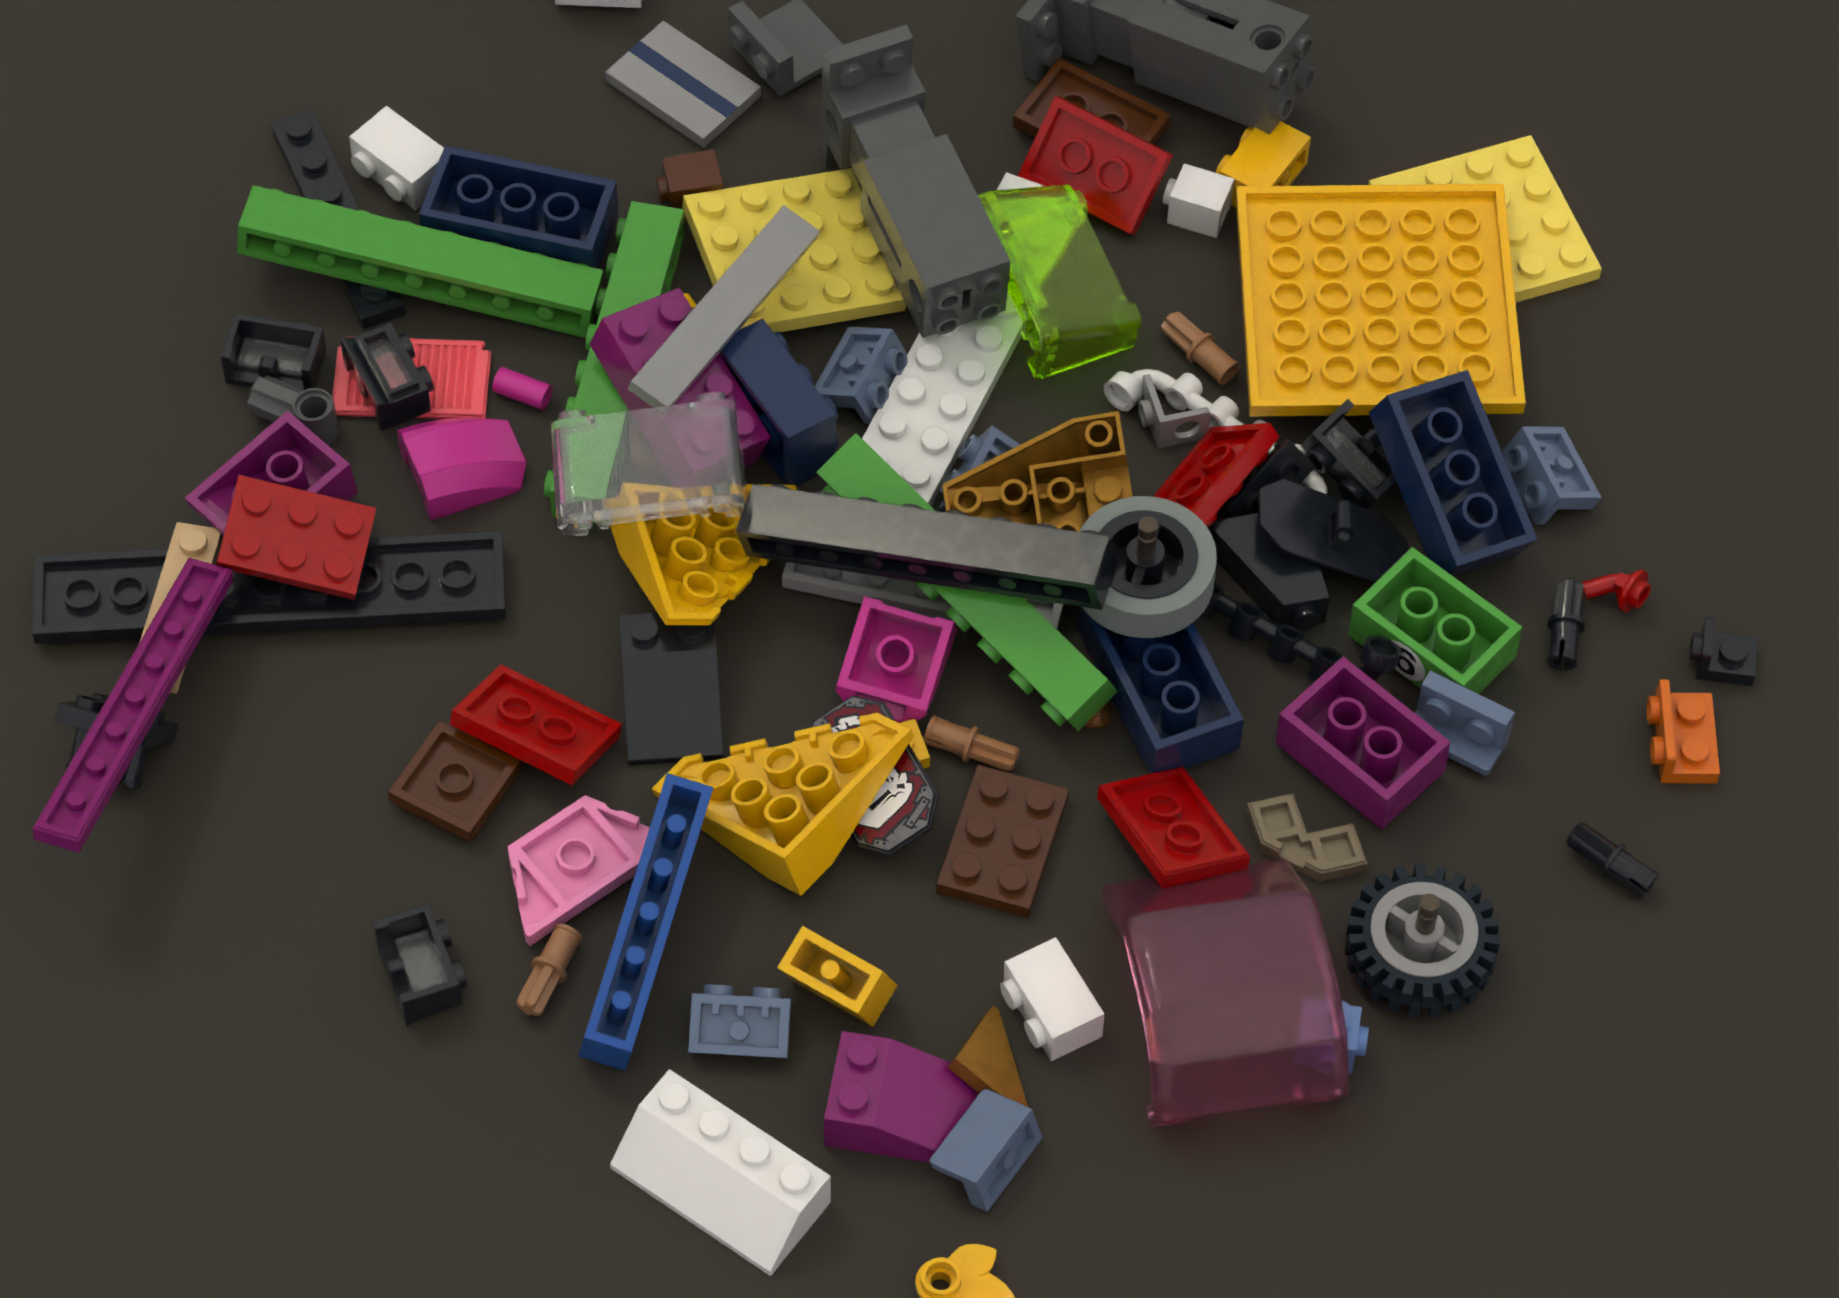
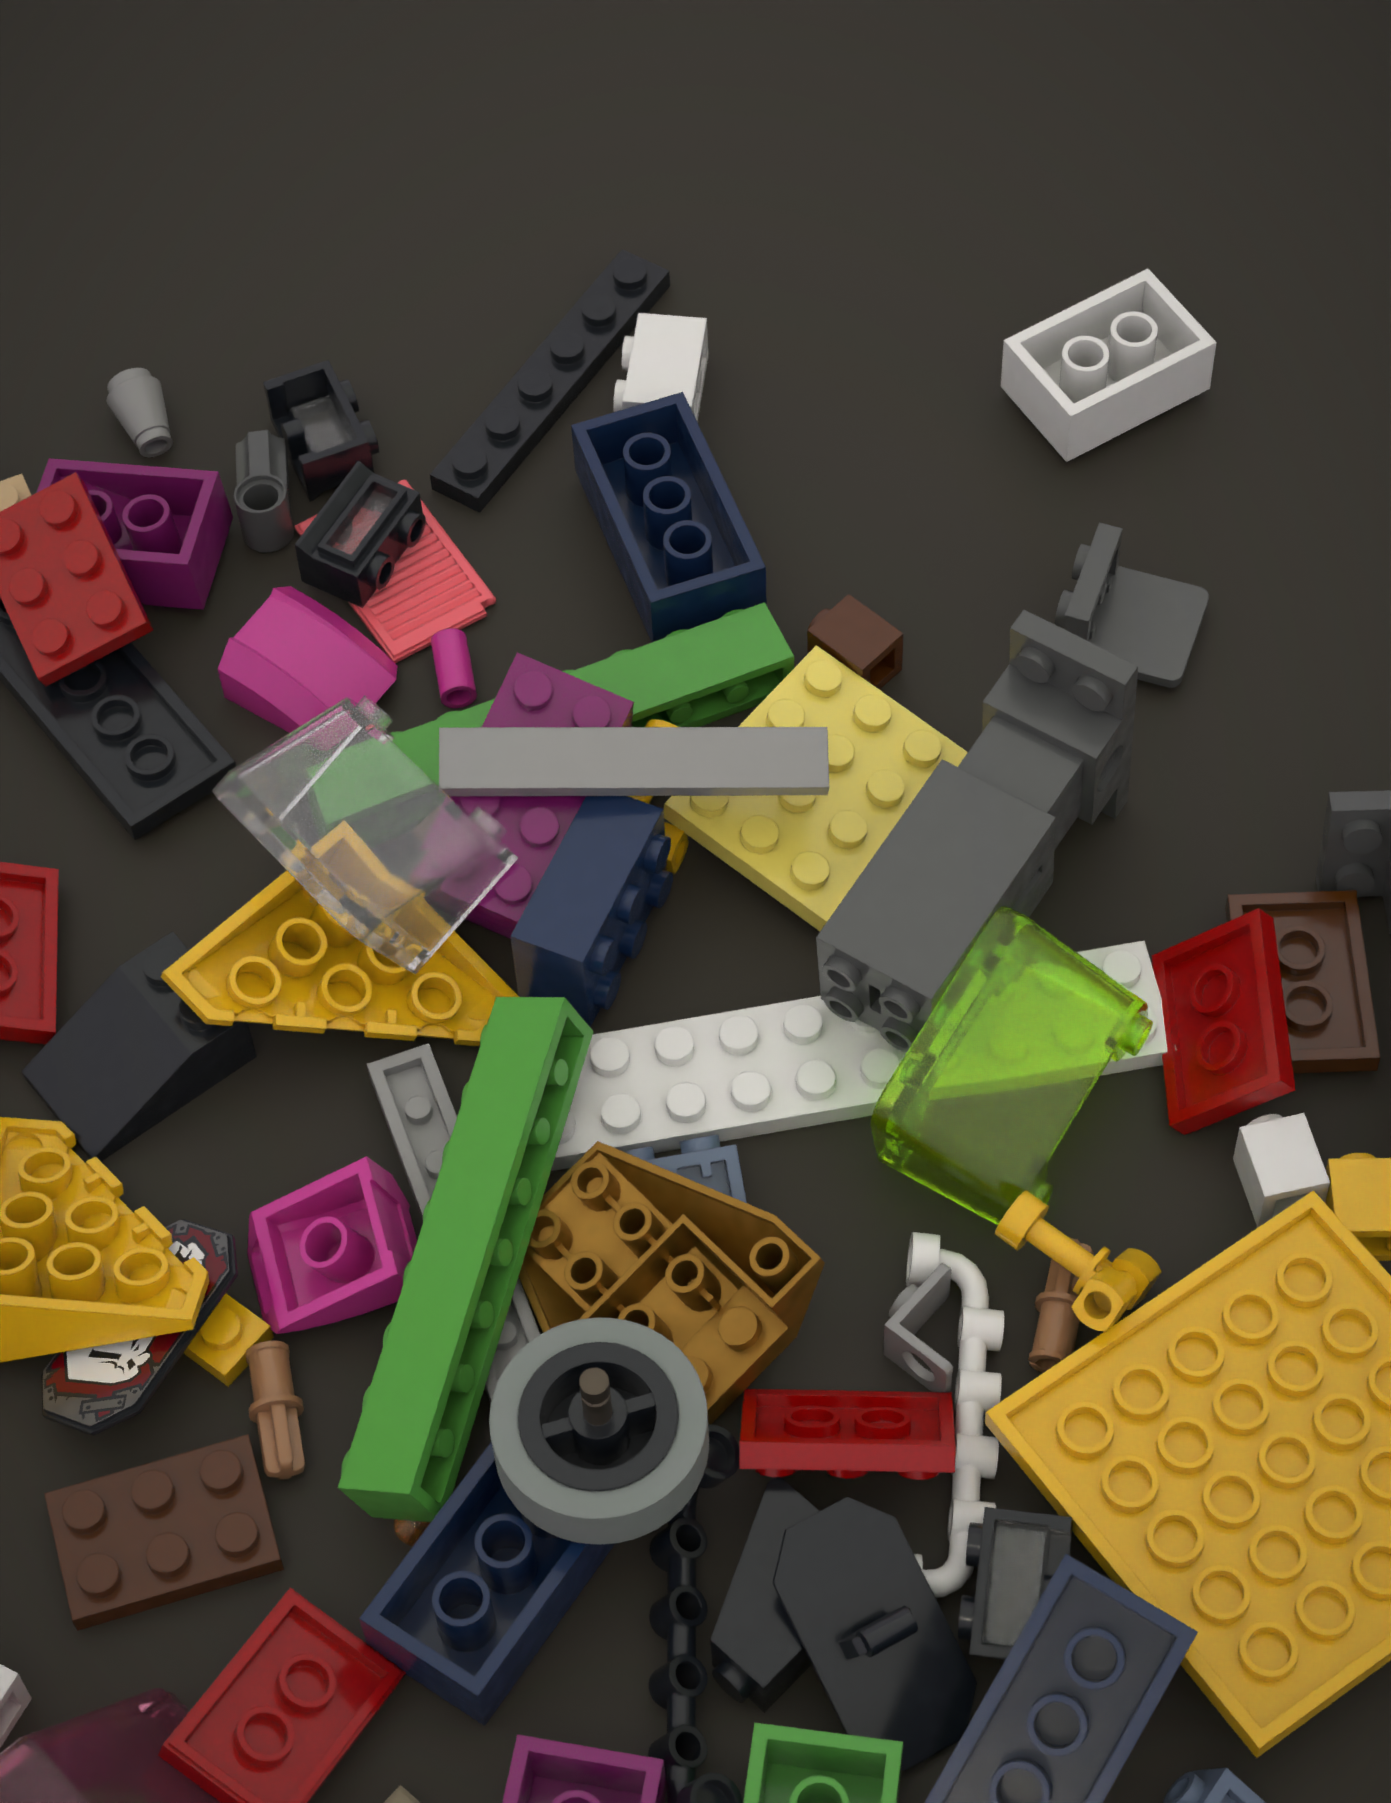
camera: 60 degrees right, 0 degrees up
bright green brick [237,185,603,338] -> none
light grey tile [605,20,761,148] -> none
brick [736,484,1117,610] -> none
sand blue bracket [815,327,908,425] -> none
black hinge [1223,439,1316,517] -> none
none -> light grey cone [106,368,173,457]
none -> yellow bar [994,1190,1162,1331]

